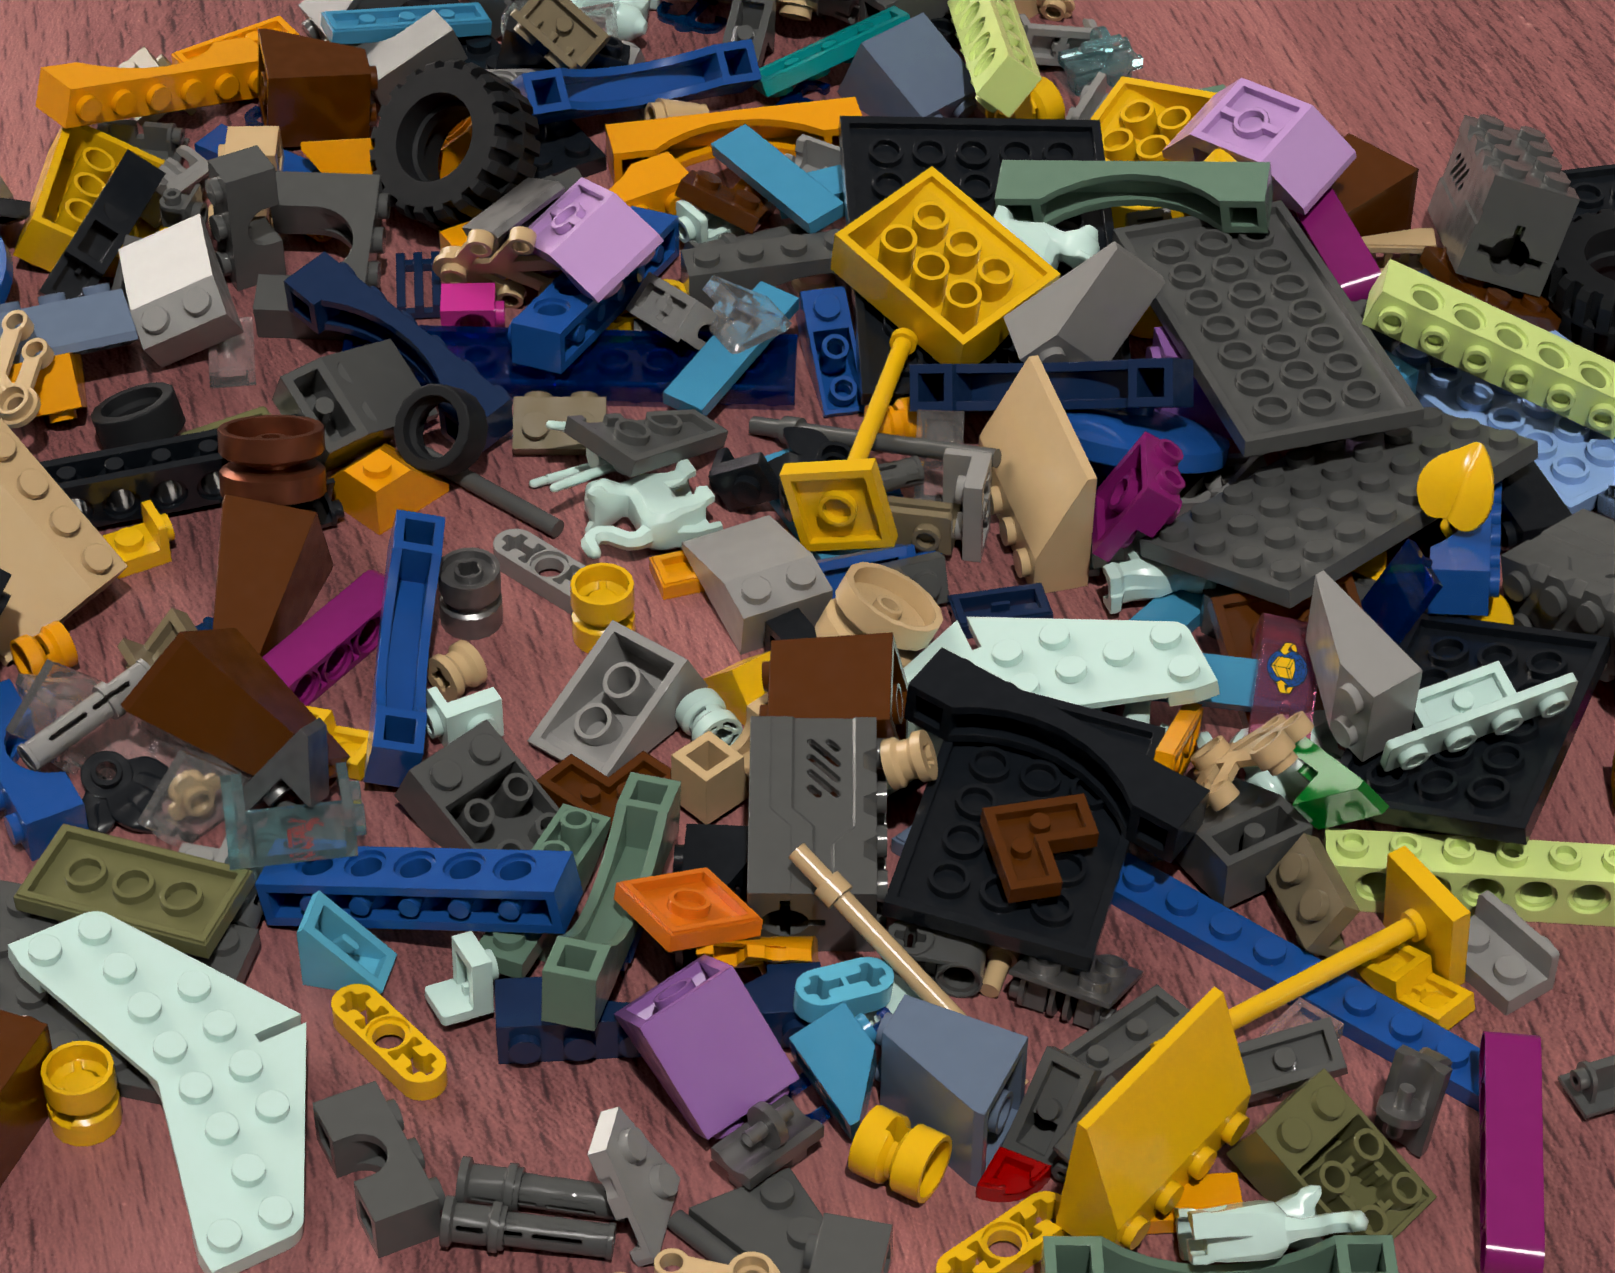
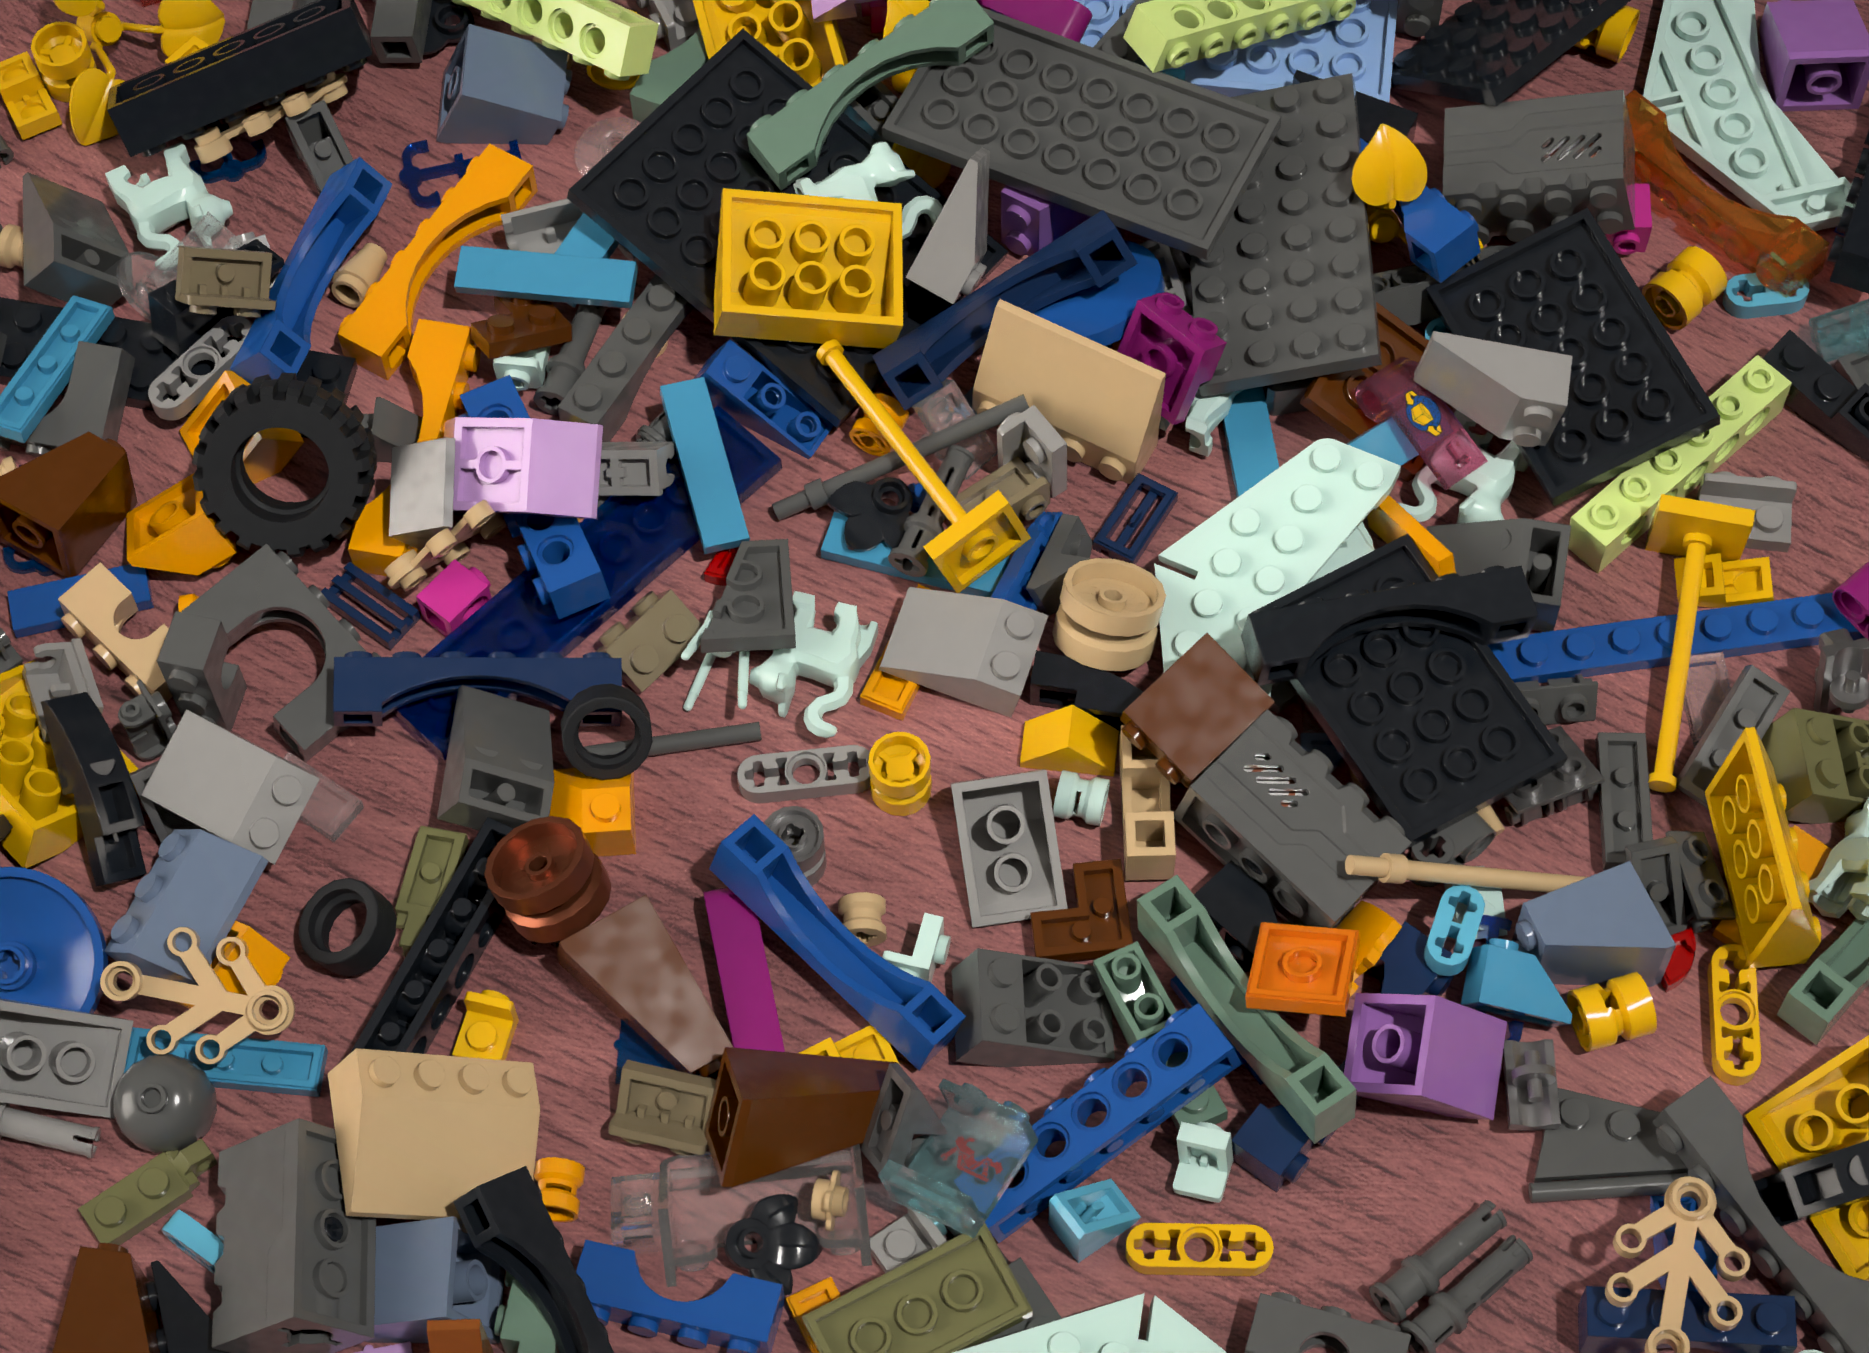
camera: 45 degrees left, 20 degrees up
light grey pin [17,658,151,772] -> none
light grey wing [588,1107,680,1267] -> none
clear slope [702,275,792,354] -> none
black bracket [708,447,779,512] -> none
teal plate [753,5,911,98] -> none
tan wheel [880,730,938,790] -> none
reddish brown plate [980,793,1099,903] -> none
tan plant [1190,711,1314,811] -> none
dark tan bracket [1266,833,1360,957] -> none
green slope [1293,736,1389,829] -> none
clear blue piece [1361,539,1443,645] -> none
light aqua bracket [1380,660,1578,772] -> none
none -> dark grey hinge [1515,674,1598,725]

